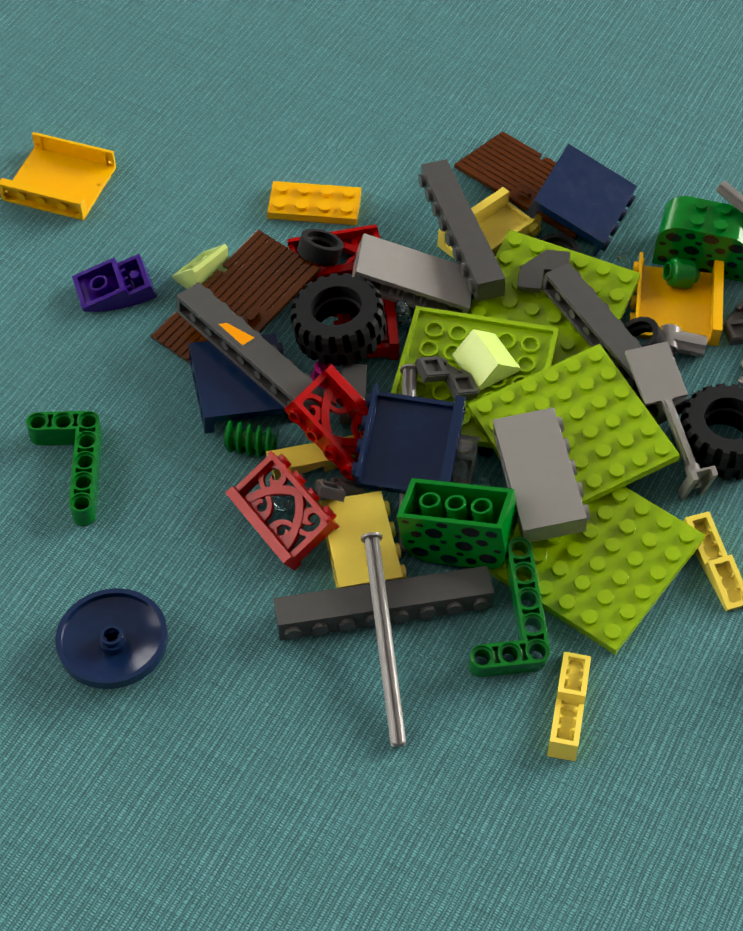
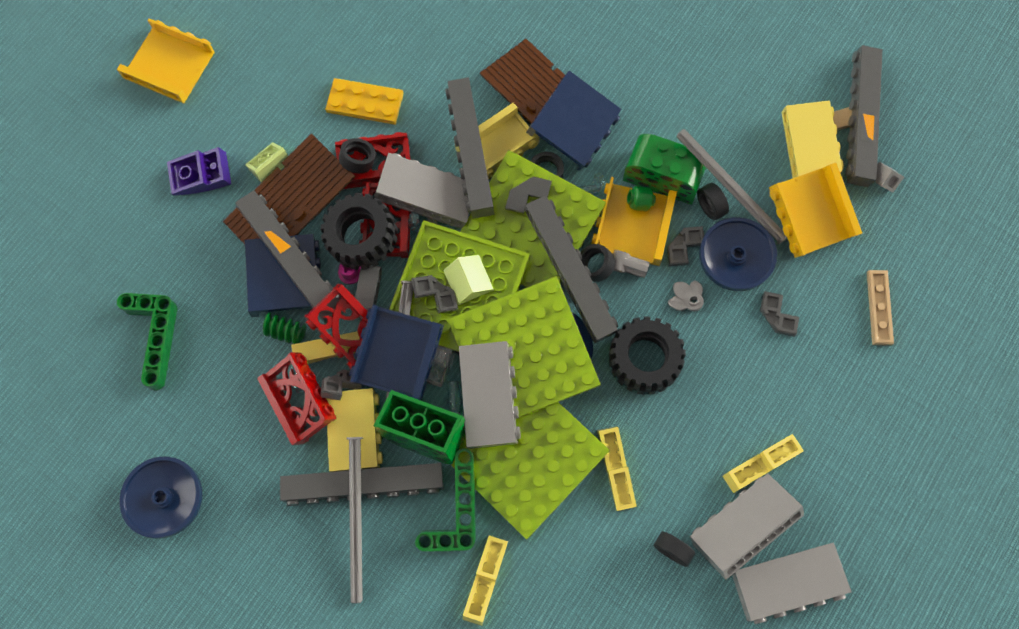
camera: 10 degrees right, 20 degrees up
light grey piece [625,341,718,500] -> none

